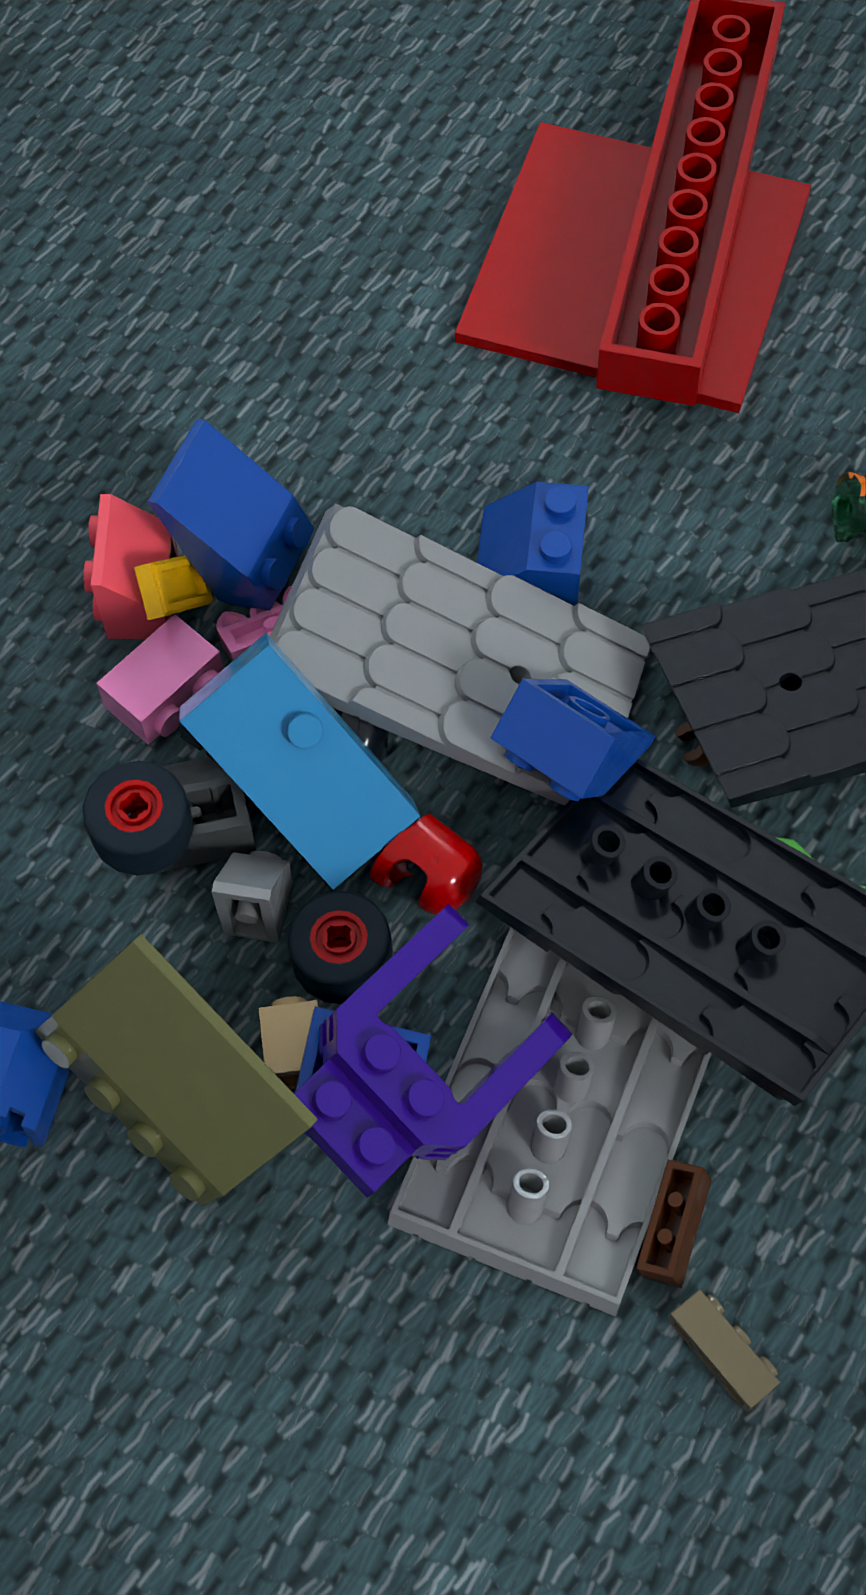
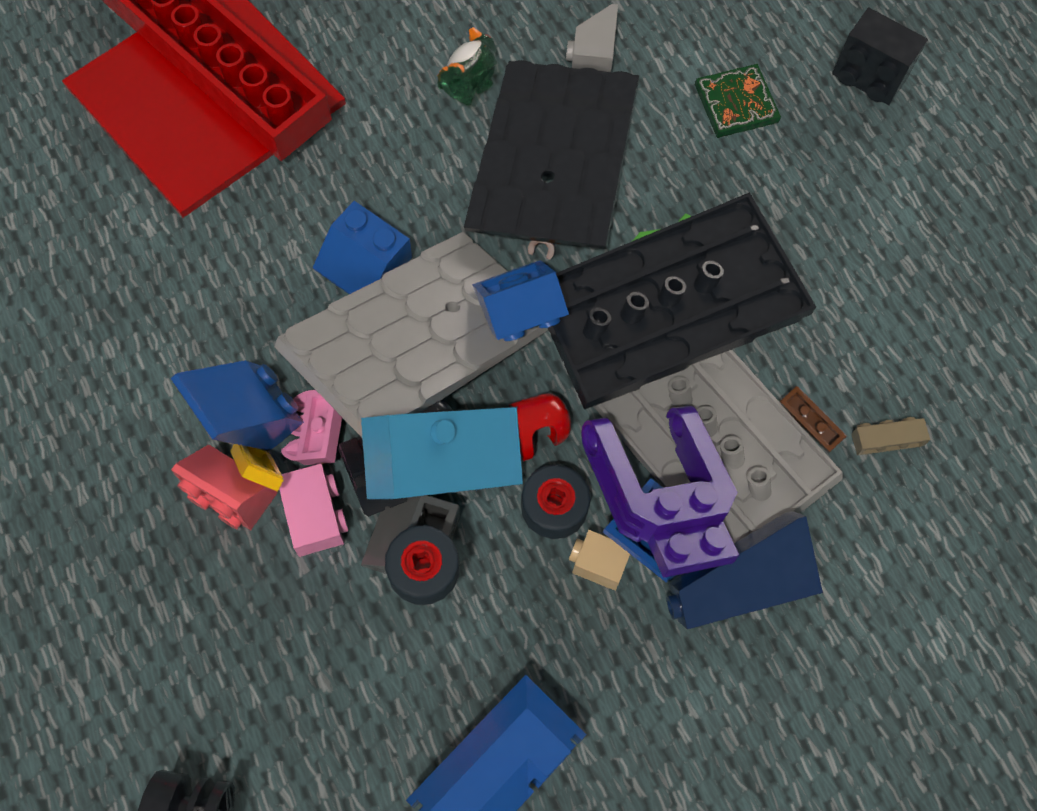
camera: 65 degrees left, 5 degrees up
olive slope [34,934,318,1206] -> none
light grey slope [211,851,293,943] -> none
none -> dark blue slope [666,511,823,629]

